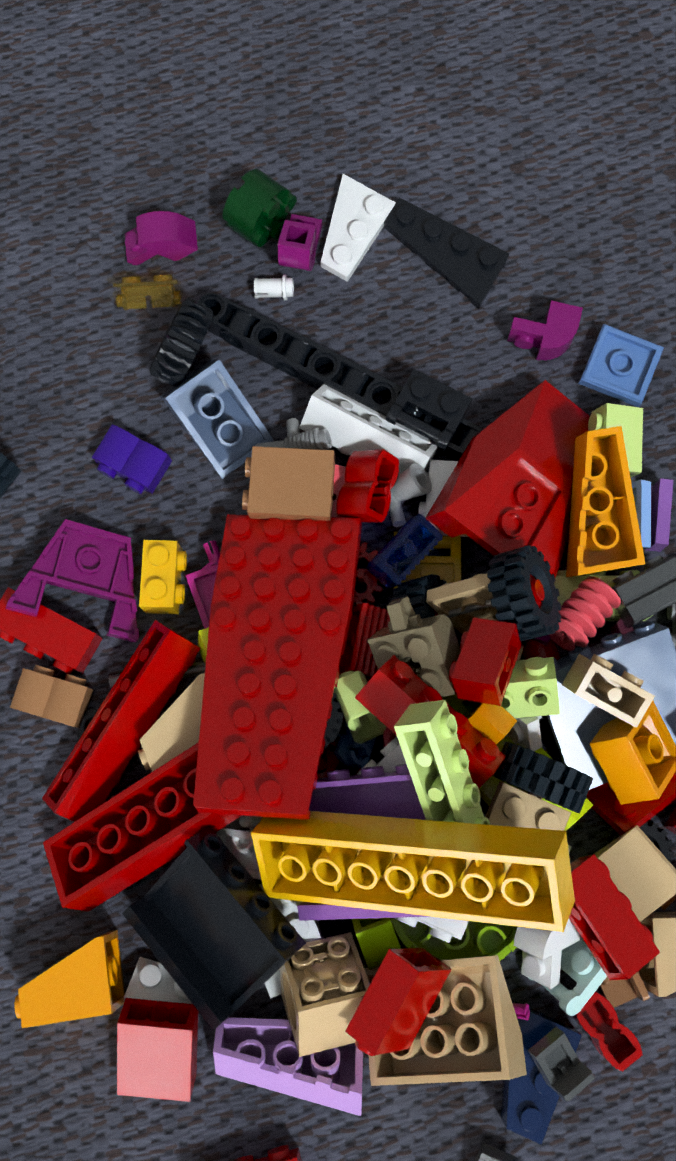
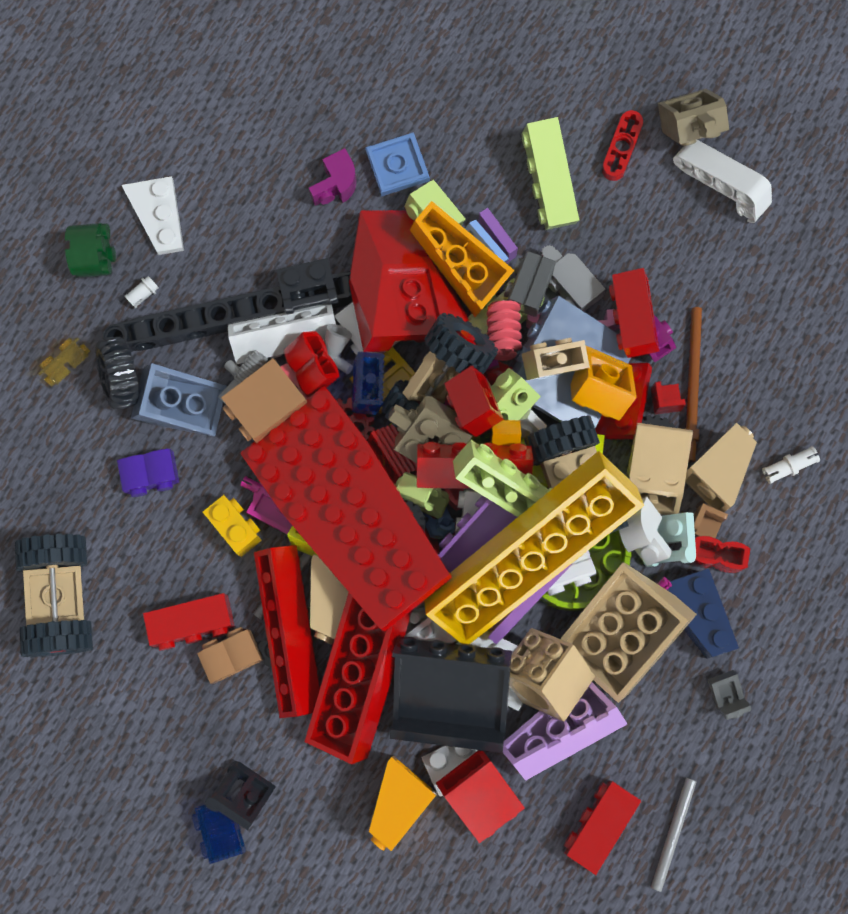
camera: 40 degrees left, 0 degrees up
magenta wing [5,519,139,643] -> none
magenta brick [125,211,198,265] -> none
magenta brick [278,214,322,271] -> none
red brick [345,948,452,1056] -> none
lime brick [352,918,401,970] -> none
black wing [384,197,509,309] -> none
dark grey bracket [528,1027,595,1101] -> none
red brick [569,854,660,980] -> none

